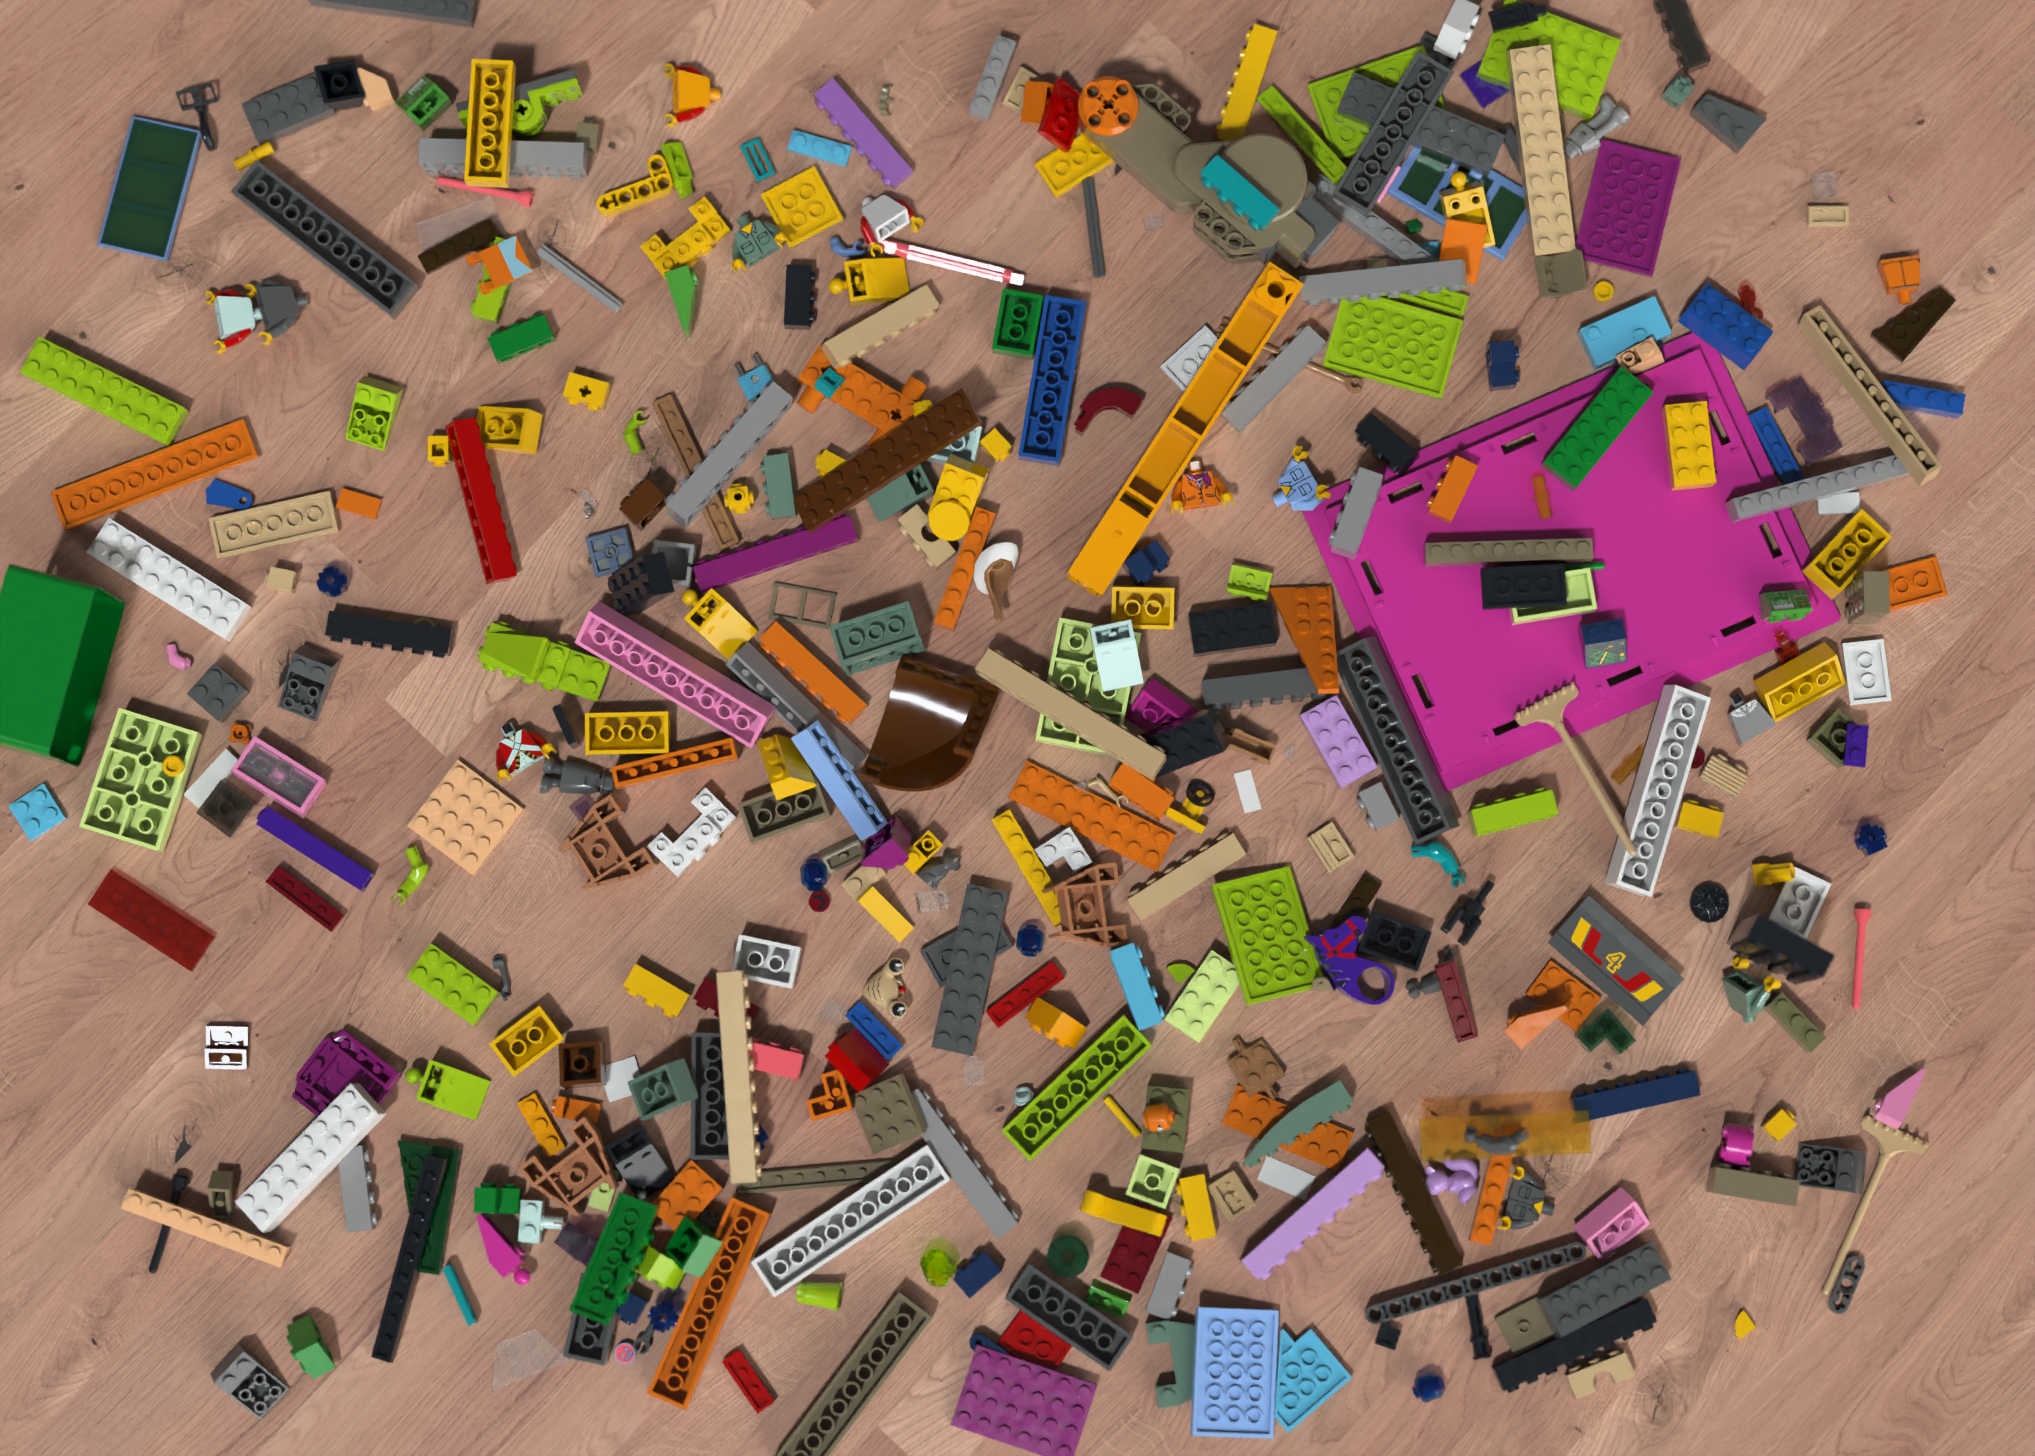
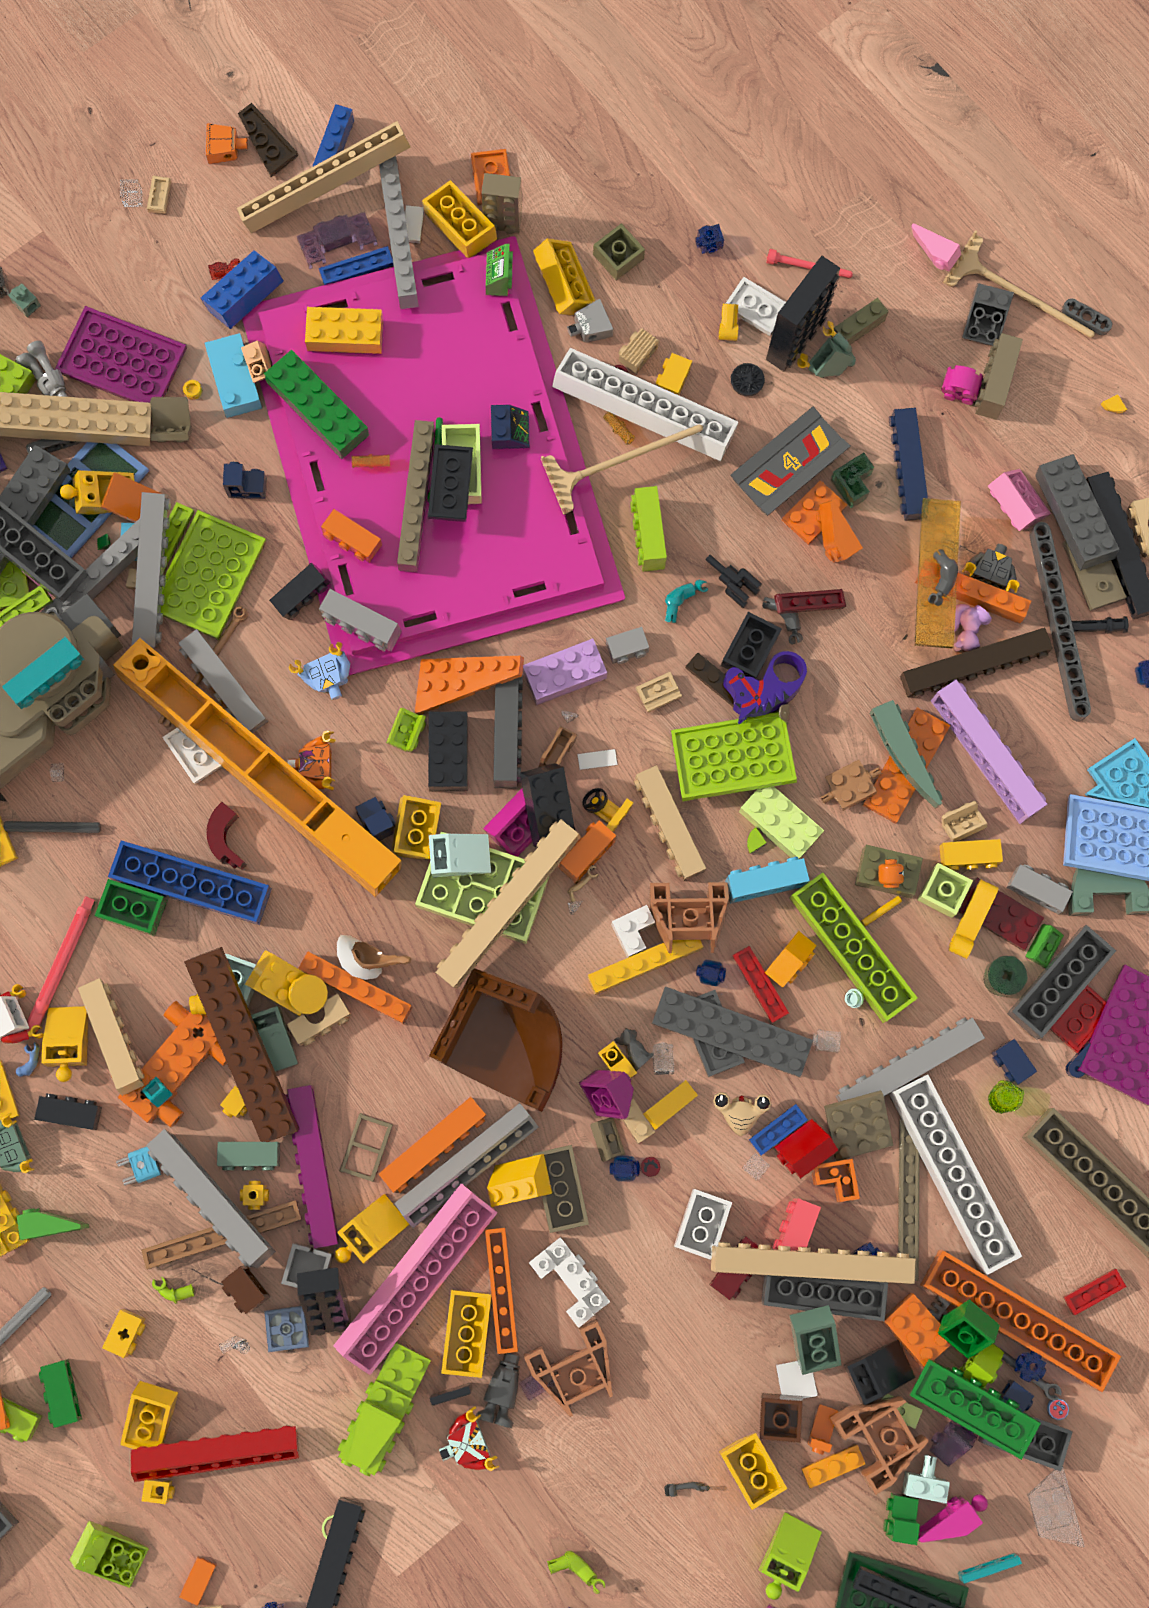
camera: 90 degrees left, 5 degrees down
lime brick [406,943,501,1027] -> none
light nougat plate [407,760,524,876] -> none
yellow brick [623,964,691,1018] -> none
light blue brick [791,720,888,841] -> none
lime plant [796,1282,842,1312] -> none
sand green brick [829,601,926,676] -> none
yellow brick [980,428,1012,463] -> none
orange plate [1008,761,1175,873] -> none
white sticker [1257,1156,1315,1200] -> none
dark grey brick [1336,636,1460,845] -> none
black plate [1374,1324,1401,1351] -> none
dark grey wedge [1690,94,1767,155] -> none
yellow brick [1761,1109,1797,1142] -> none
clear red plate [1774,631,1799,666] -> none
white plate [1841,639,1892,706] -> none
dark purple plate [1843,724,1869,768] -> none

